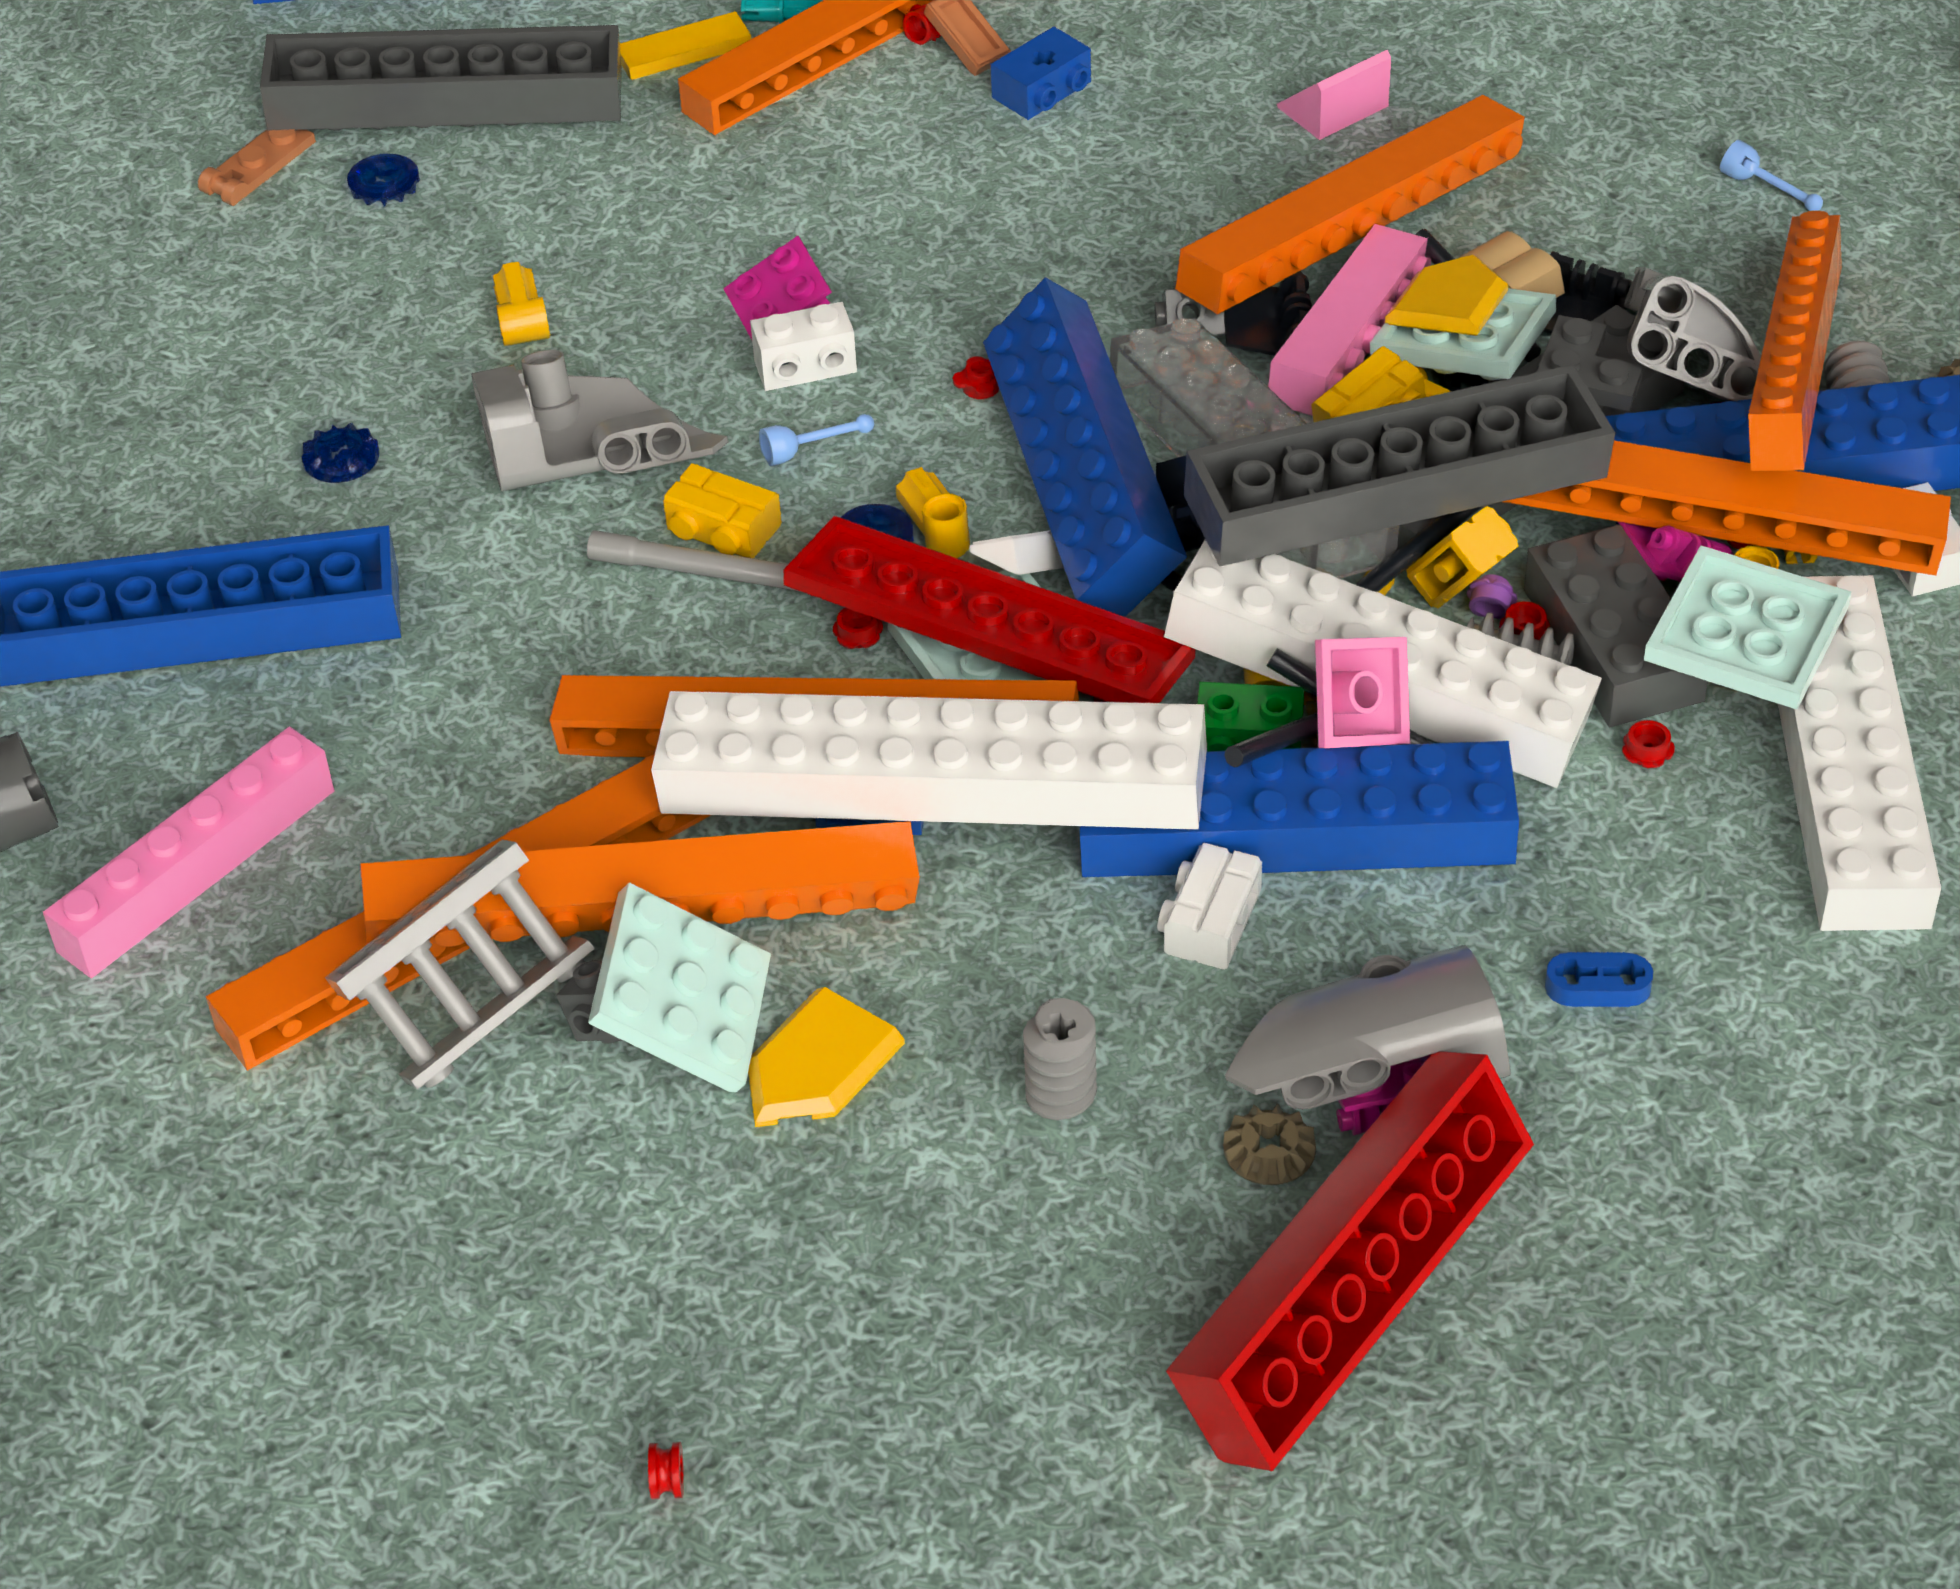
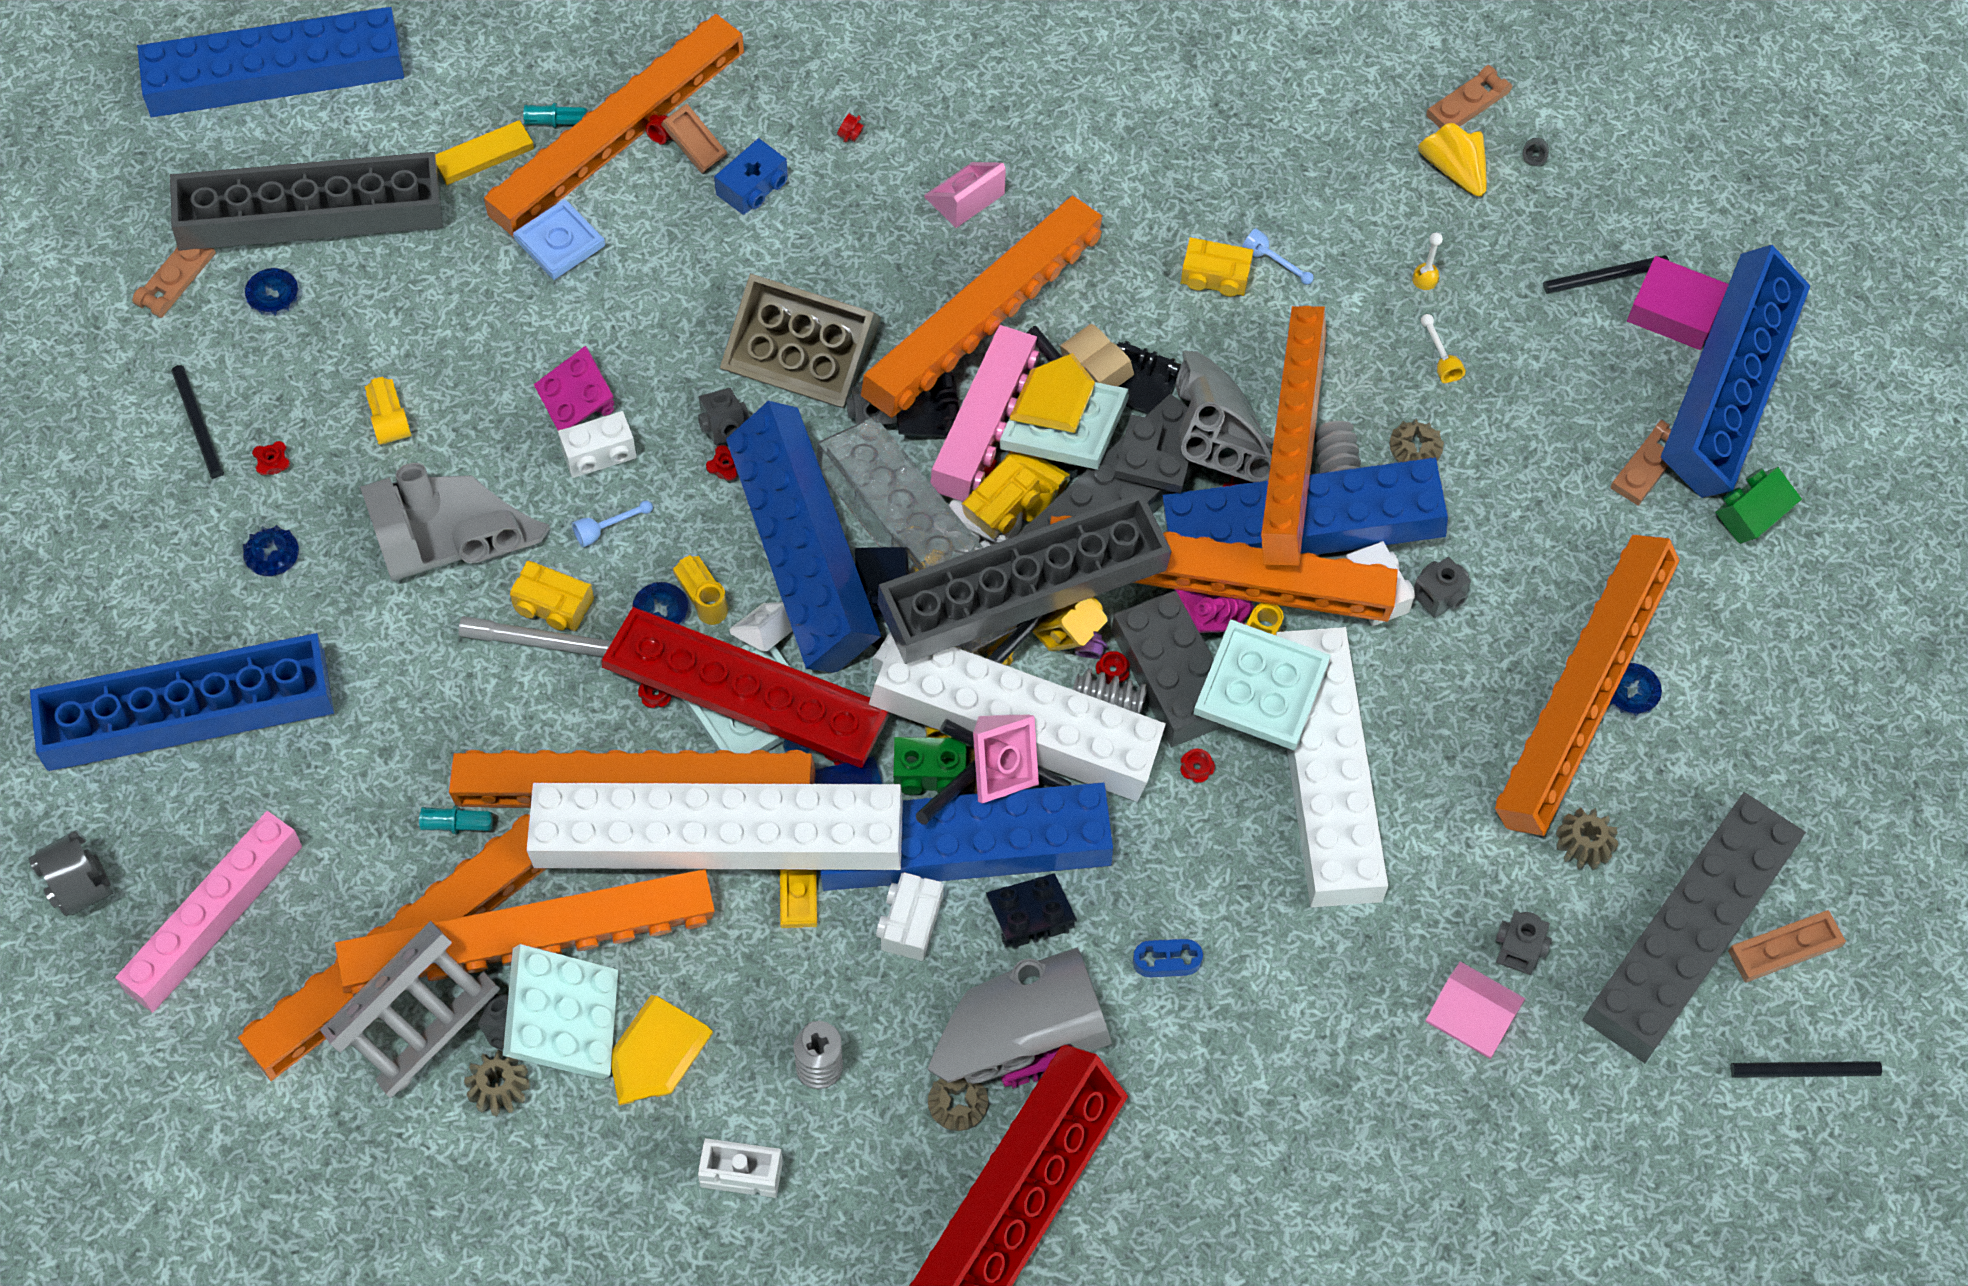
camera: 10 degrees left, 15 degrees up
none -> black bar [171,365,224,479]
none -> red plate [252,441,290,475]
none -> teal axle [419,805,494,834]
none -> dark tan gear [464,1050,530,1117]
none -> light blue plate [513,199,605,280]
none -> dark grey brick [698,388,749,445]
none -> white brick [698,1138,783,1198]
none -> dark tan slope [720,273,881,408]
none -> yellow tile [780,869,817,928]
none -> red plate [836,113,864,143]
none -> black hinge [986,873,1077,949]
none -> yellow brick [1180,237,1254,297]

